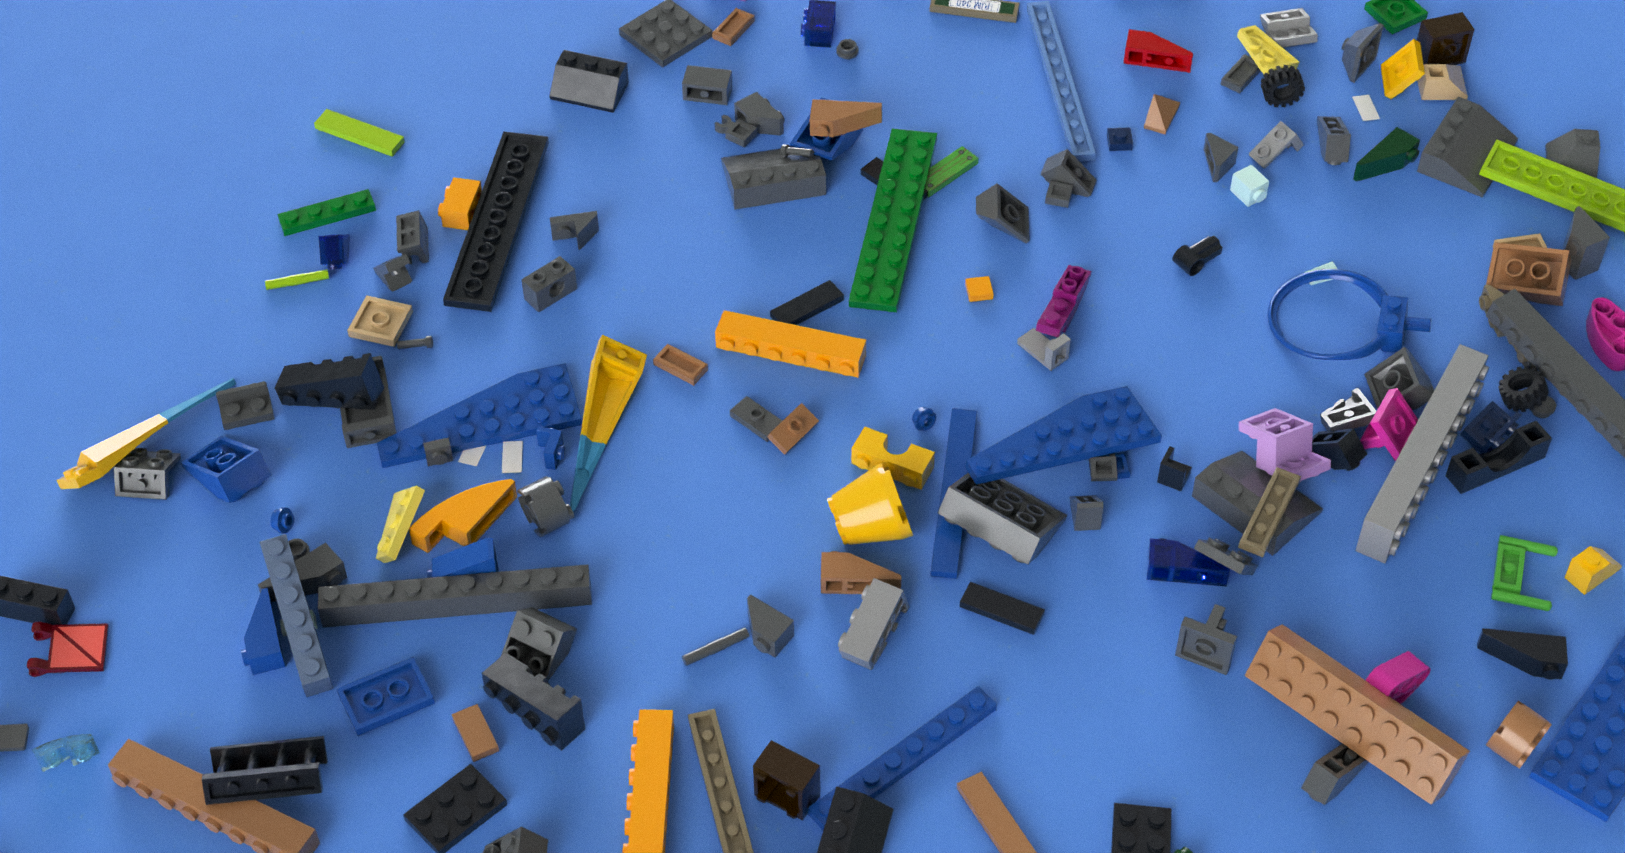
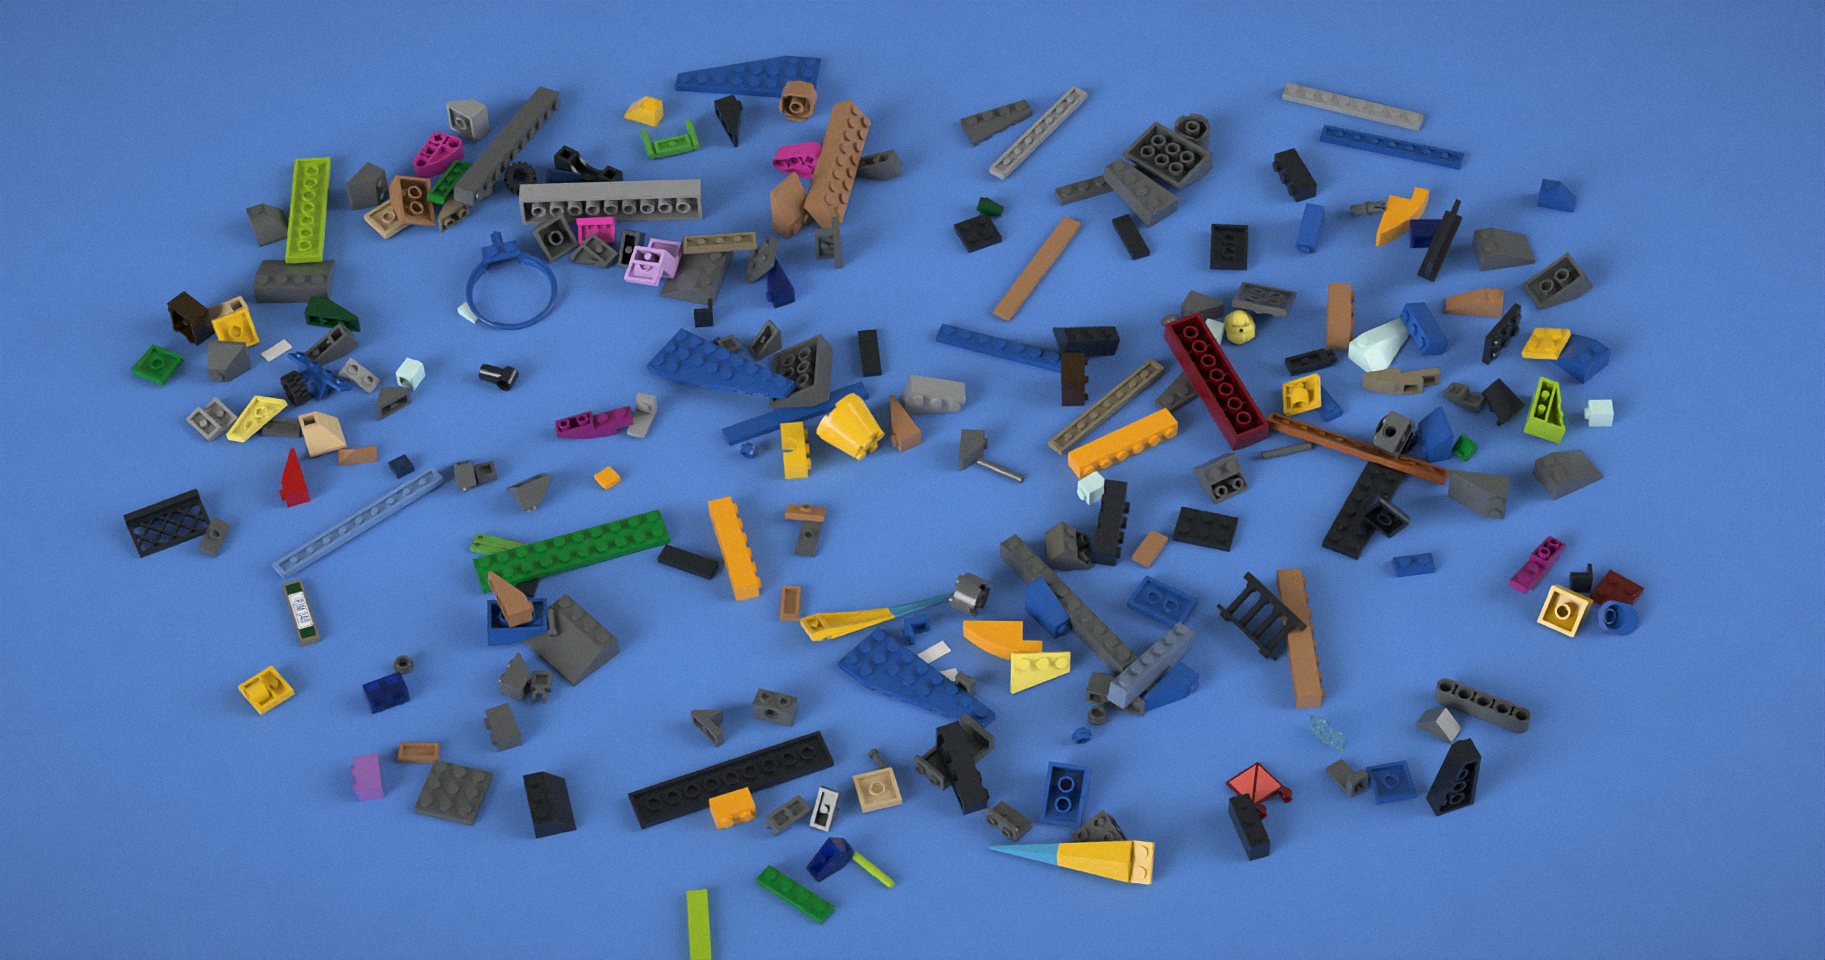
camera: 120 degrees left, 0 degrees up
none -> blue bracket [287,351,352,400]
none -> tan slope [298,411,347,458]
none -> green plate [427,160,472,204]
none -> medium nougat slope [770,172,813,239]
none -> light aqua brick [1077,471,1105,505]

